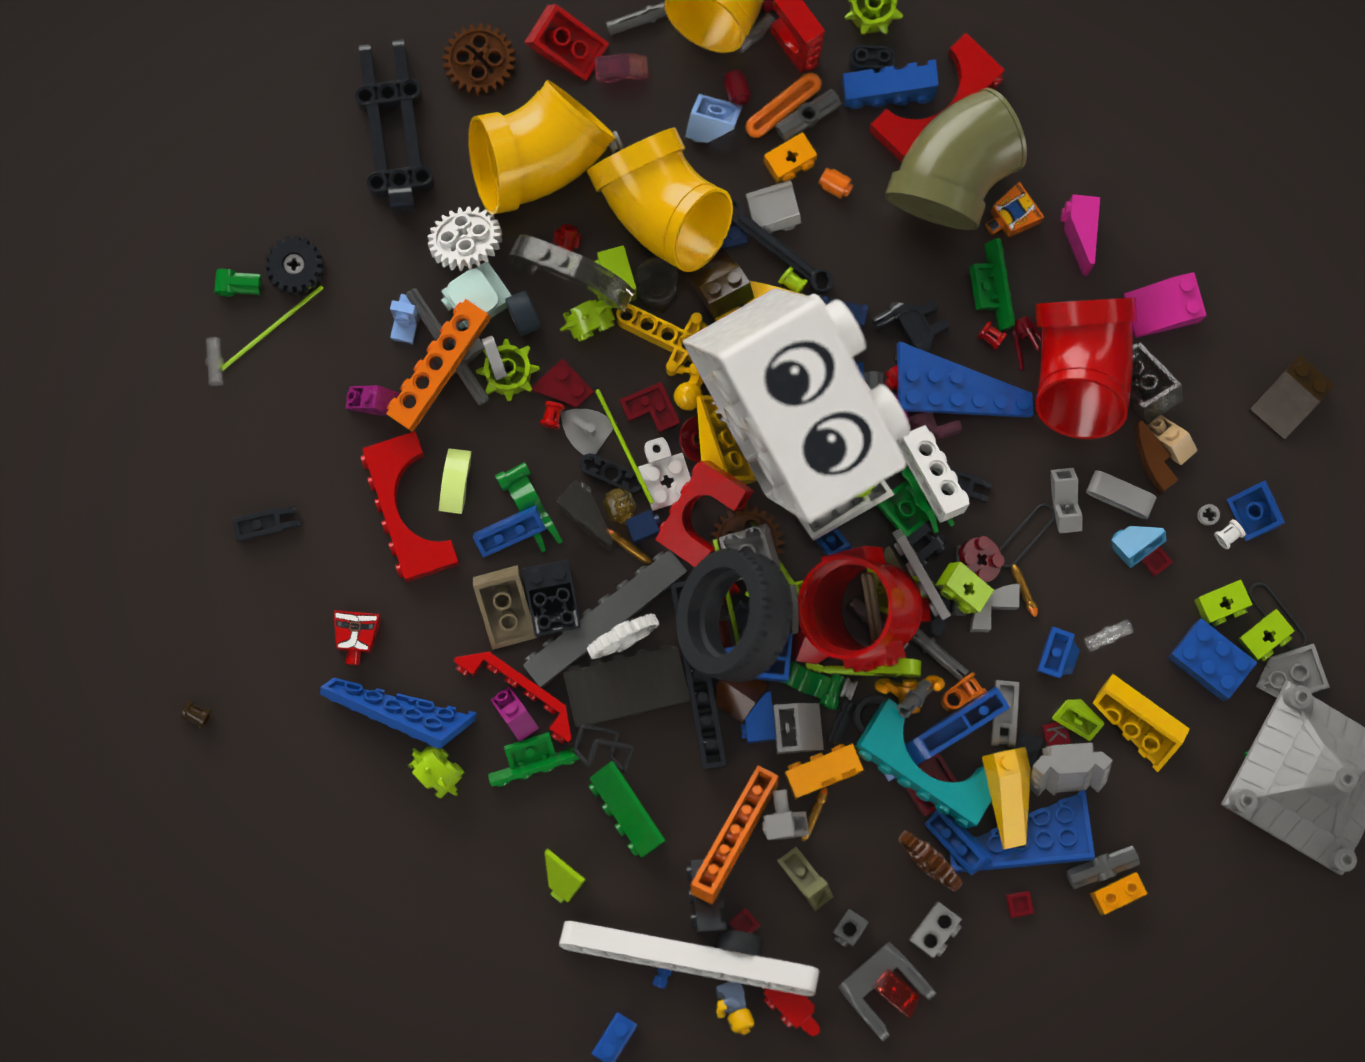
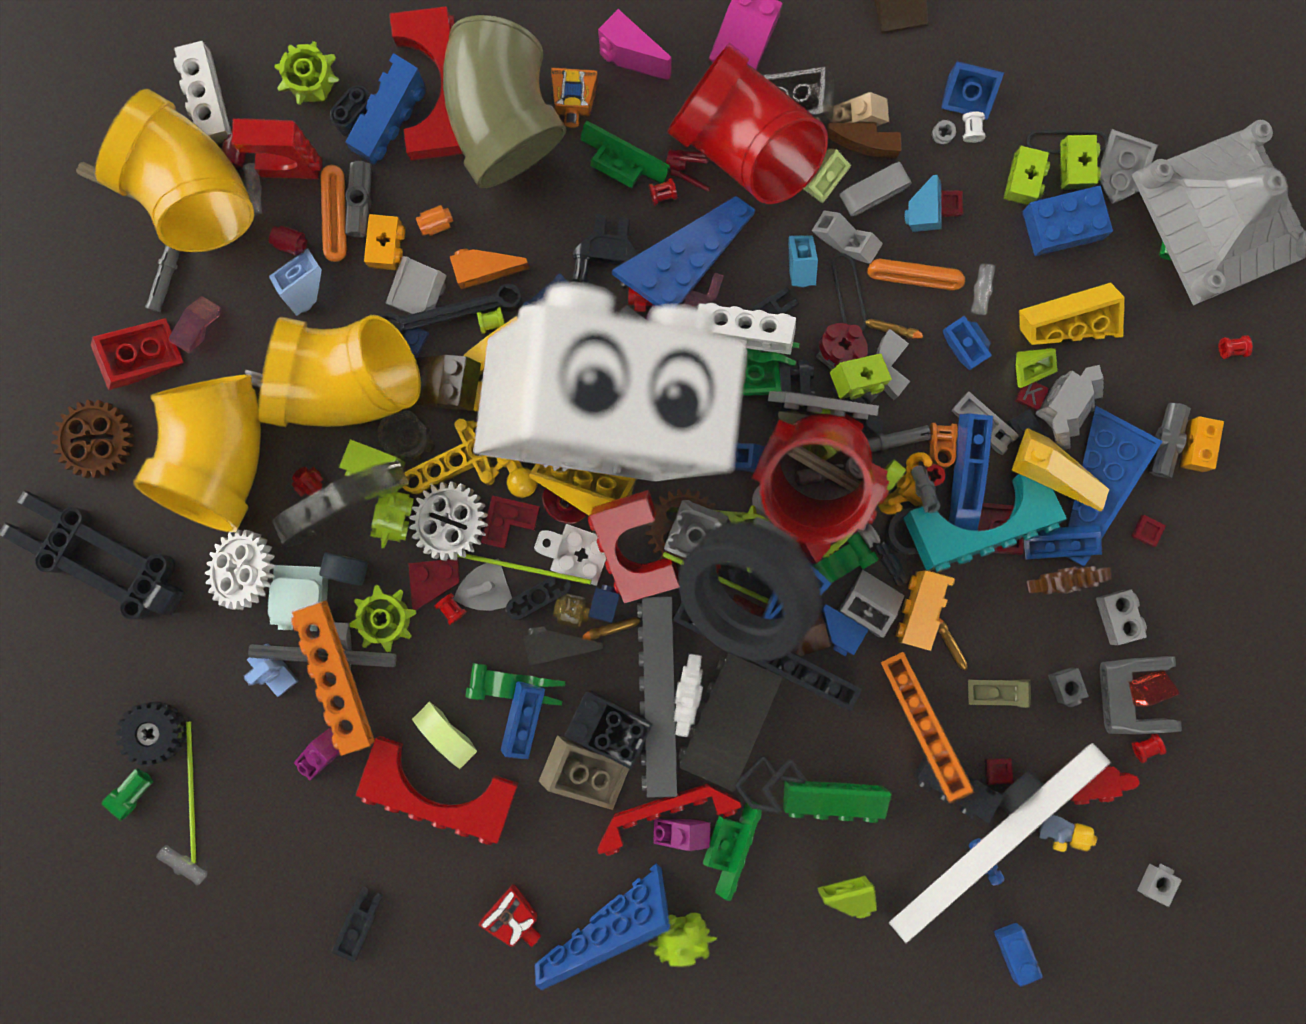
camera: 50 degrees left, 5 degrees up
light grey beam [481,335,507,380] -> none
light grey brick [763,790,809,840] -> none
none -> white gear [409,481,488,561]
none -> orange slope [450,249,530,289]
none -> dark azure slope [789,236,818,287]
none -> yellowish green slope [803,149,851,203]
none -> orange piece [867,259,965,290]
none -> red bush [926,464,945,486]
none -> red bush [1132,733,1166,763]
none -> red bush [1219,335,1253,359]

